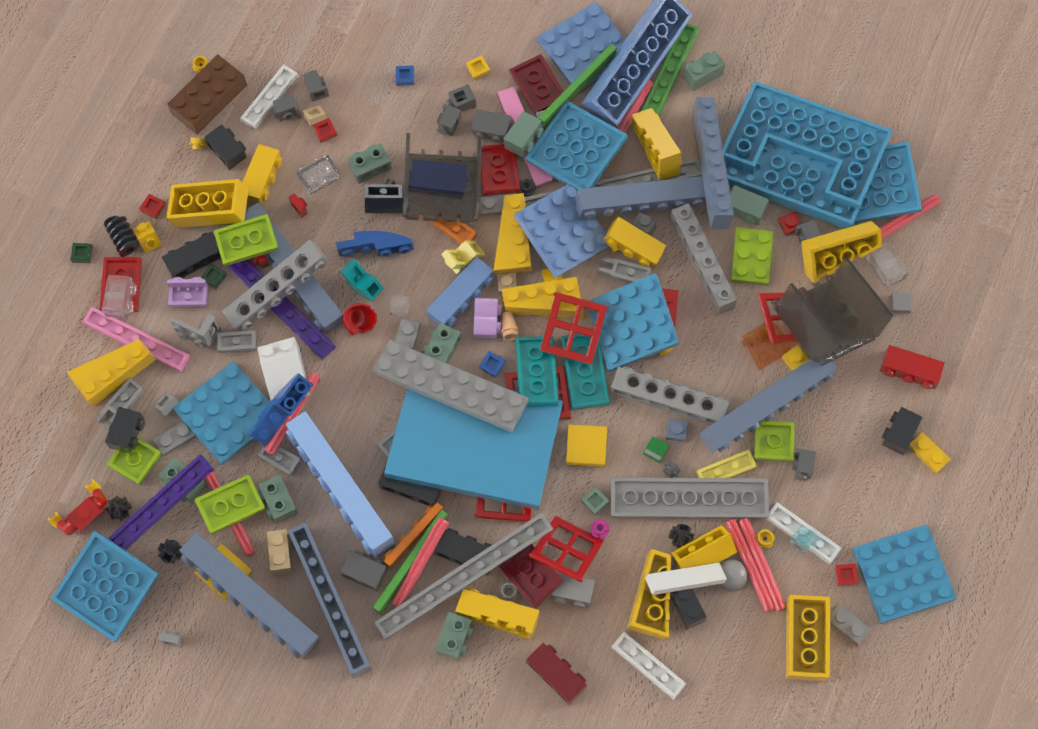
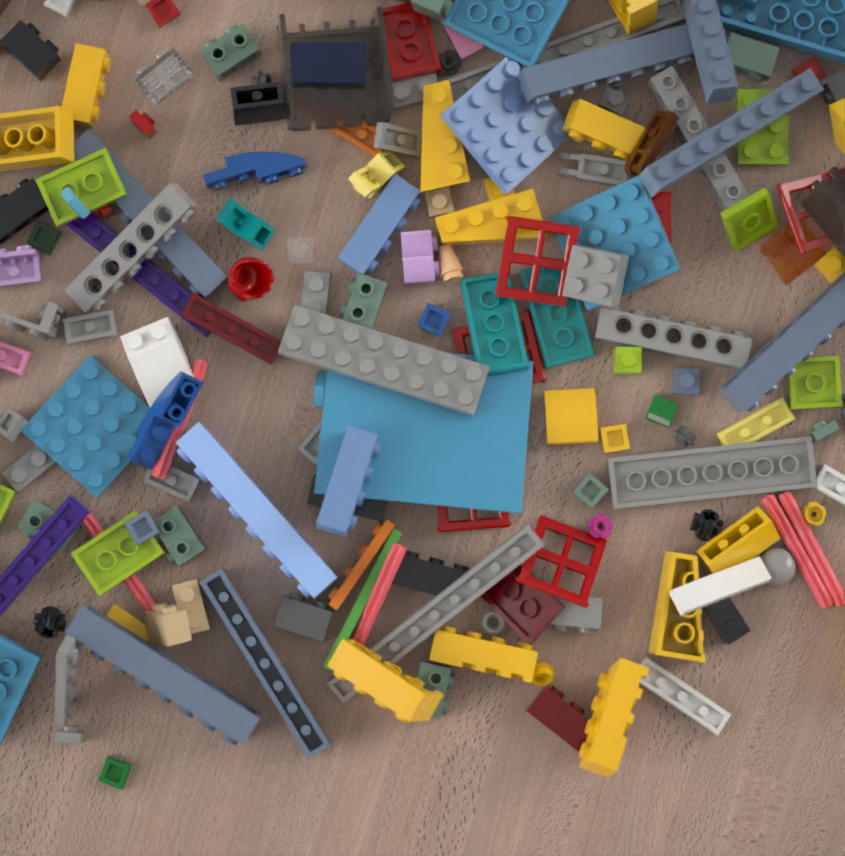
camera: 10 degrees left, 15 degrees up
none -> light grey plate [55,635,79,726]
none -> medium azure tile [61,186,90,219]
none -> green tile [98,756,132,790]
none -> sand blue plate [125,510,160,546]
none -> tan brick [144,603,192,647]
none -> dark red plate [181,293,281,365]
none -> medium azure tile [313,371,327,407]
none -> medium blue brick [316,425,381,537]
none -> yellow wedge [327,639,444,723]
none -> light grey plate [374,122,422,157]
none -> yellow plate [533,662,555,686]
none -> light grey brick [562,245,630,307]
none -> yellow wedge [579,658,650,778]
none -> yellow plate [600,424,630,454]
none -> lime brick [613,347,642,375]
none -> reddish brown plate [624,110,679,175]
none -> sand blue brick [638,68,824,197]
none -> lime plate [720,188,779,252]
none -> sand green plate [808,419,840,443]

